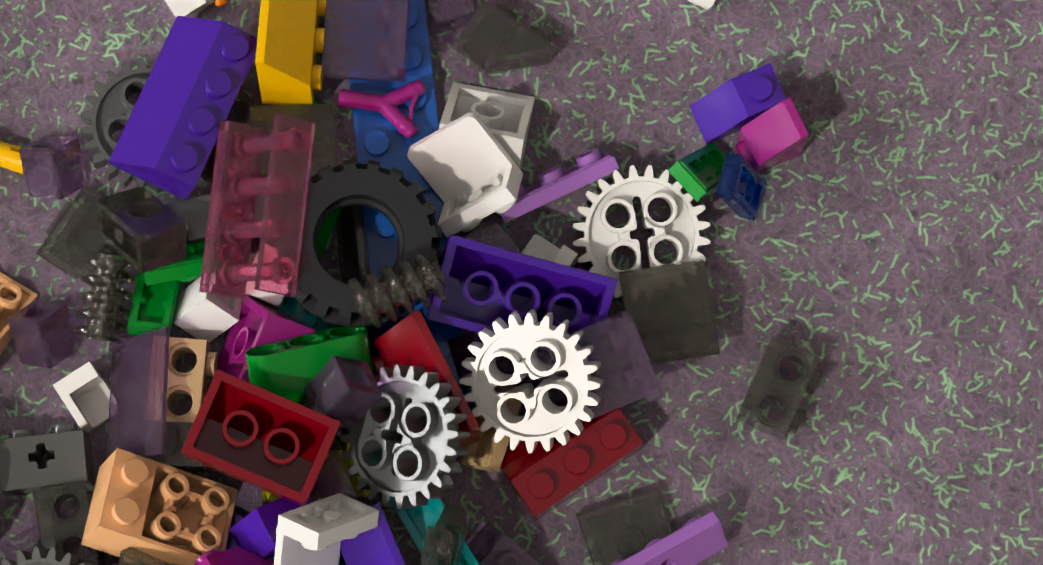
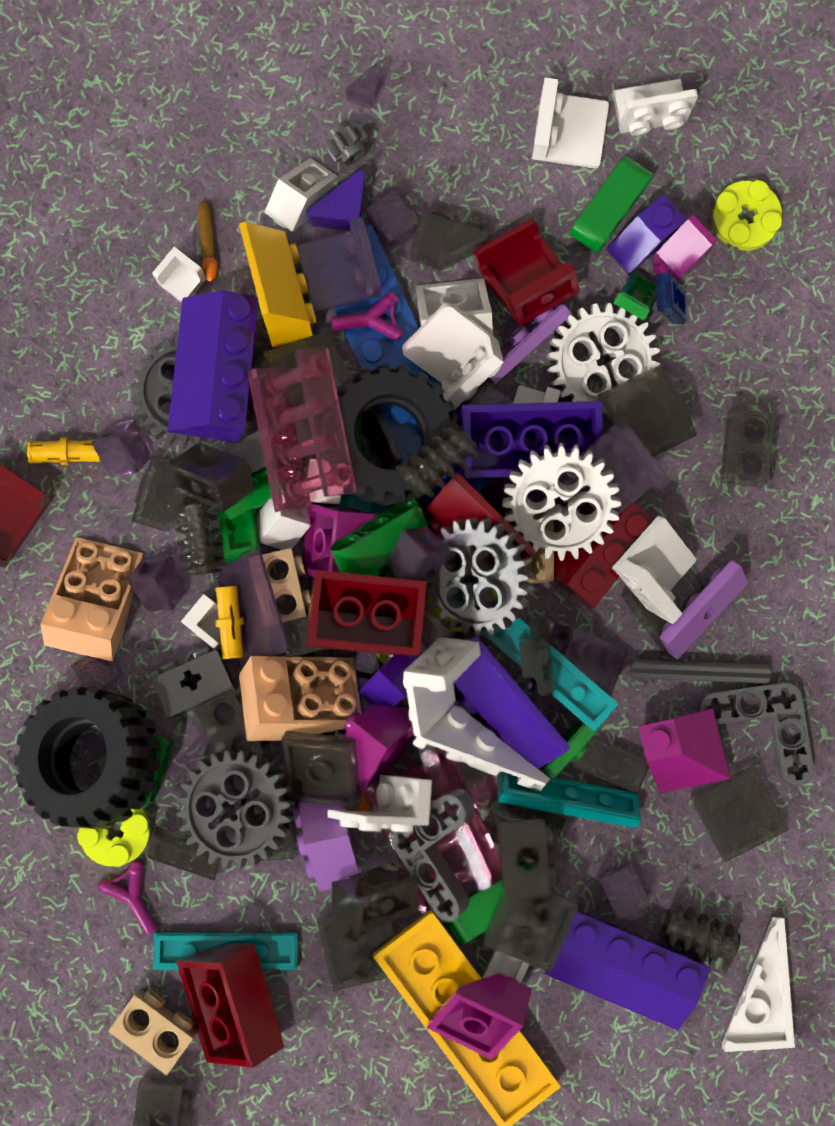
camera: 20 degrees left, 5 degrees up
none -> yellow pin [215,586,245,659]
none -> dark red panel [474,218,580,327]
none -> green beam [569,154,655,254]
none -> white bracket [612,516,696,624]
none -> neon yellow plate [711,180,782,251]

